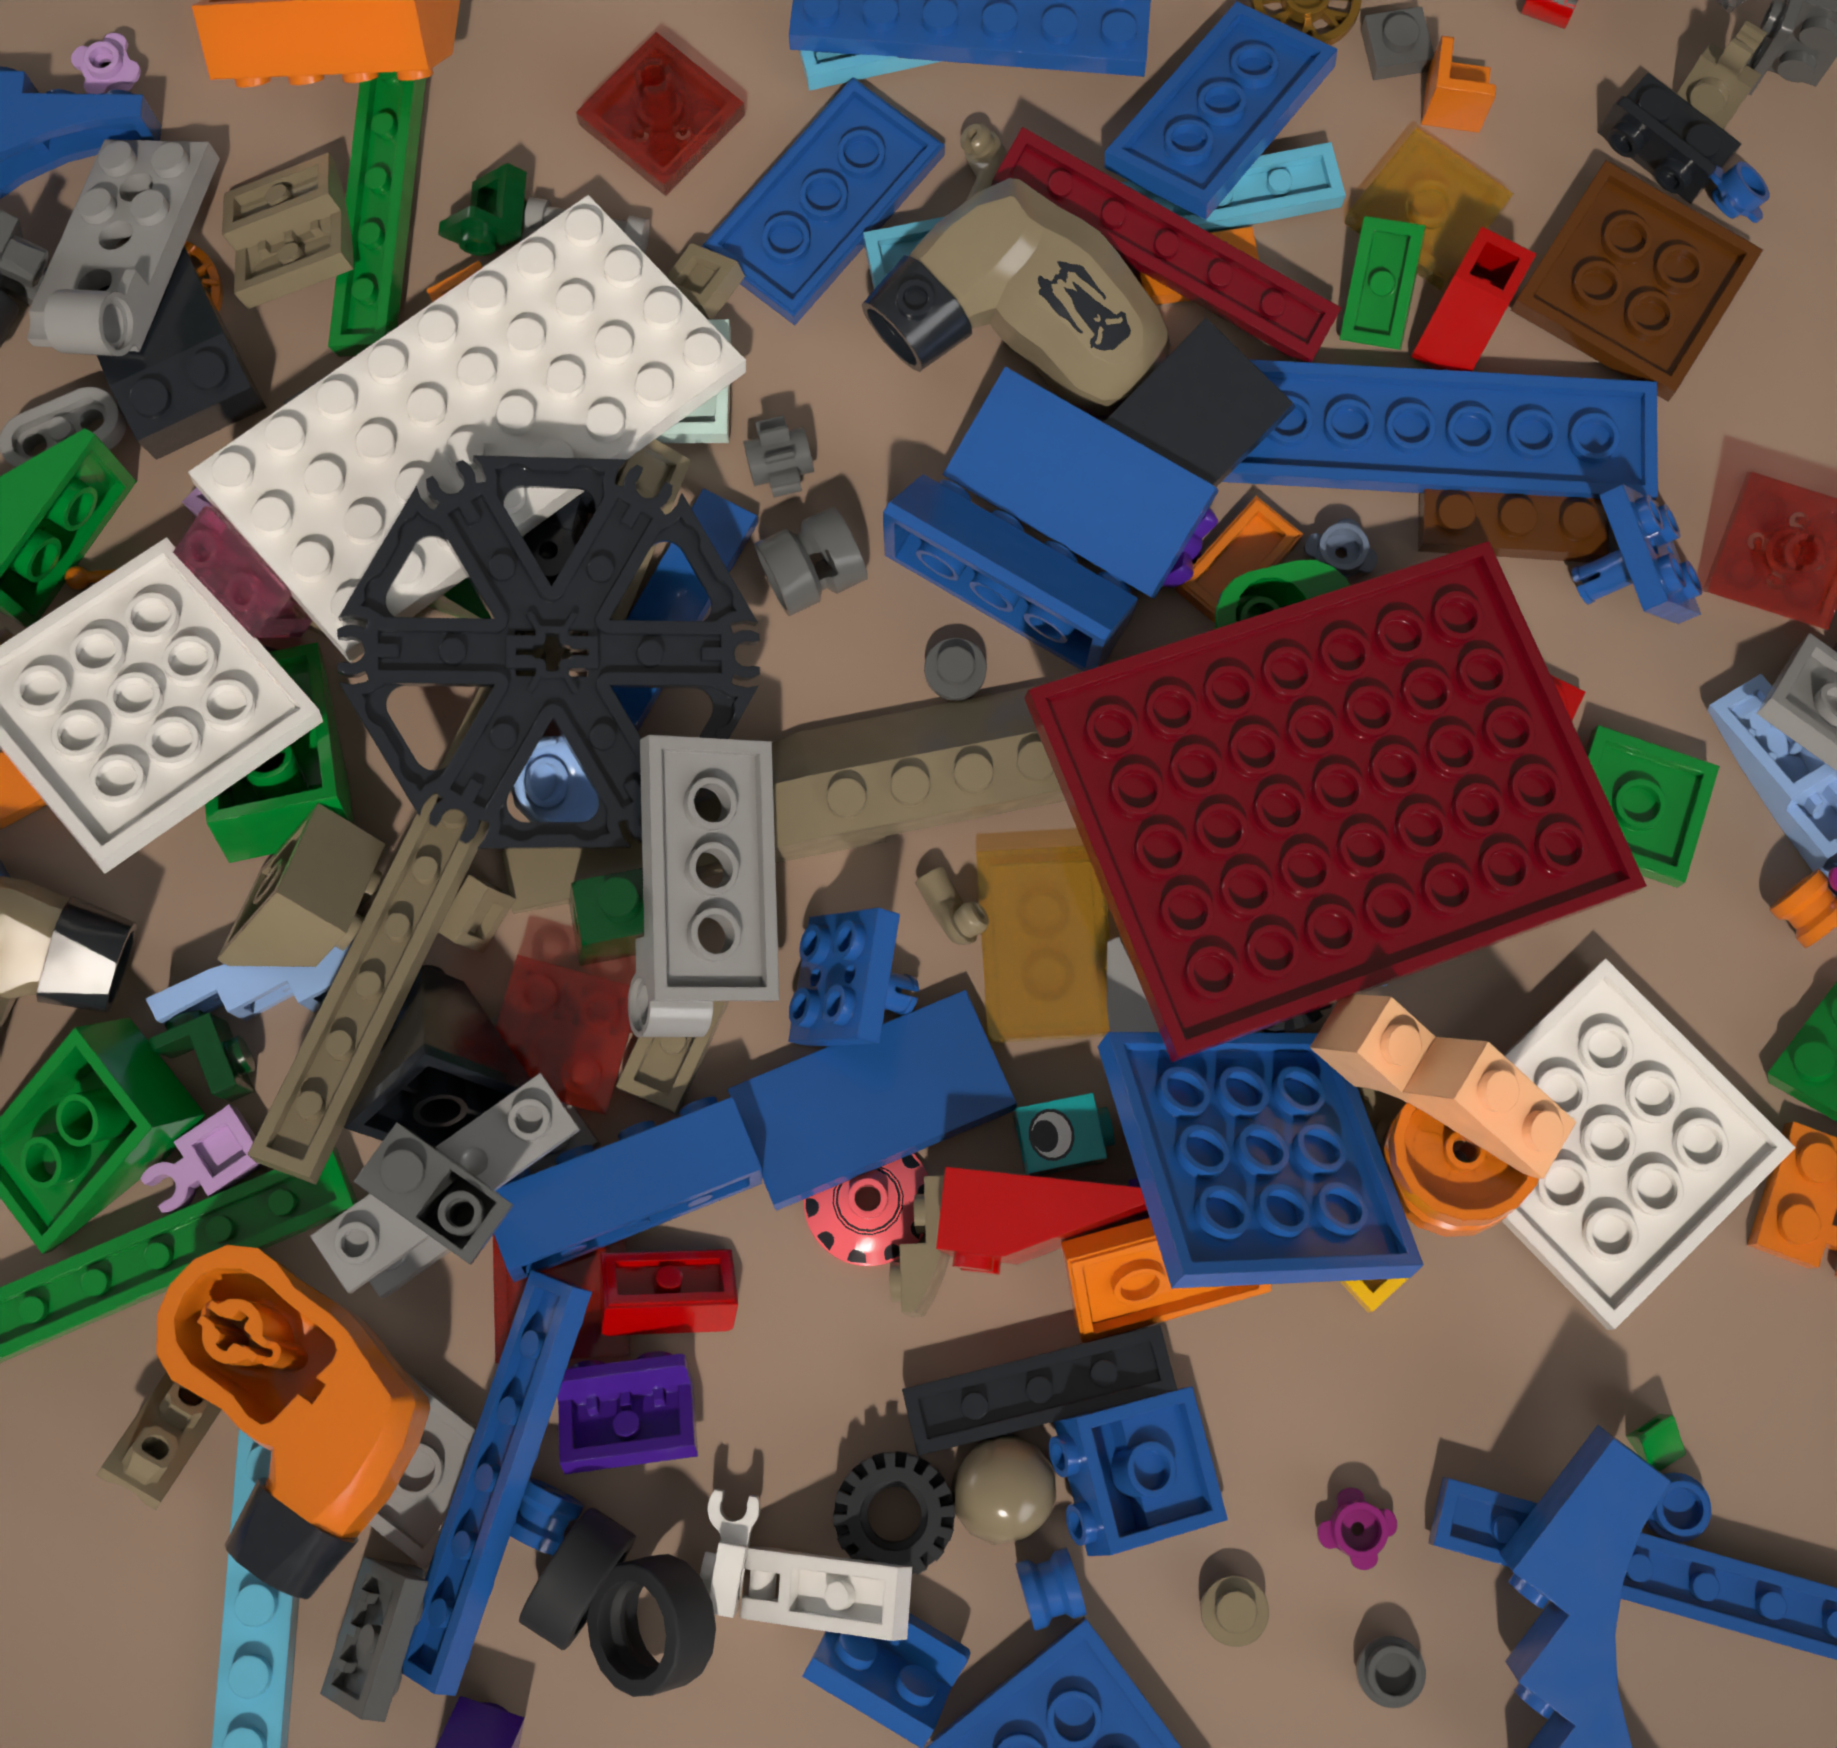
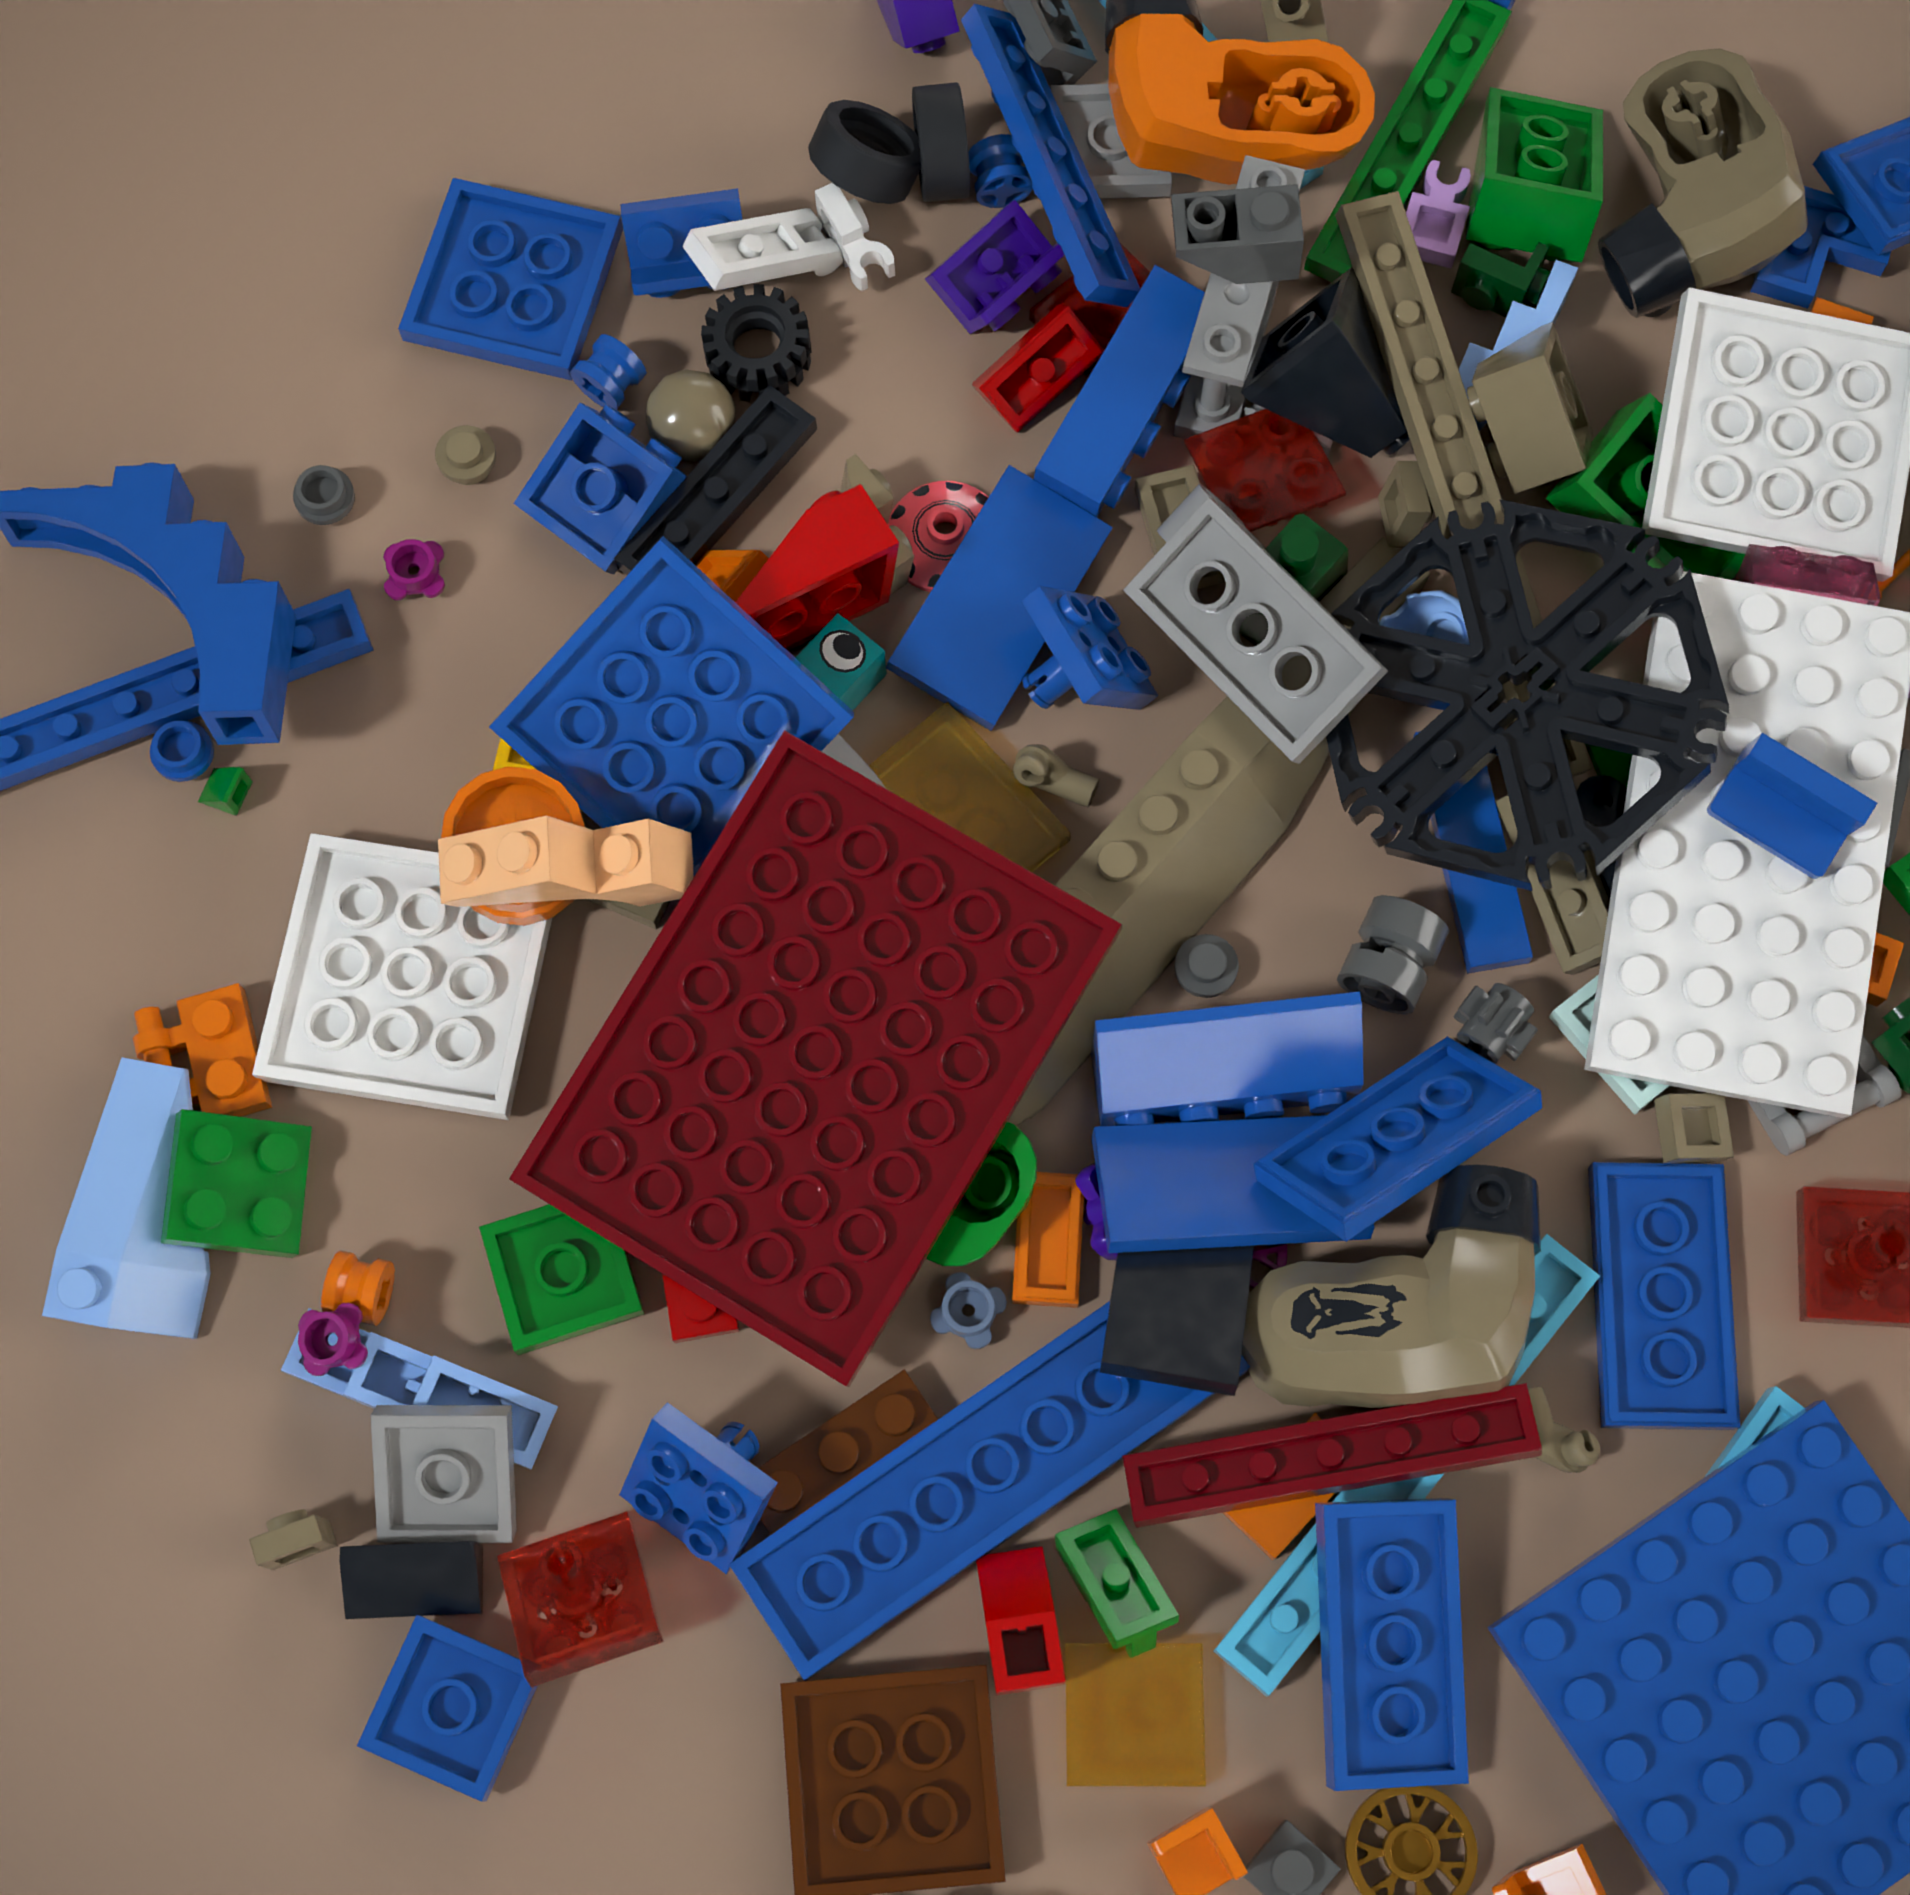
camera: 145 degrees right, 5 degrees down
none -> blue tile [1253,1036,1542,1242]
none -> blue panel [1707,733,1878,879]

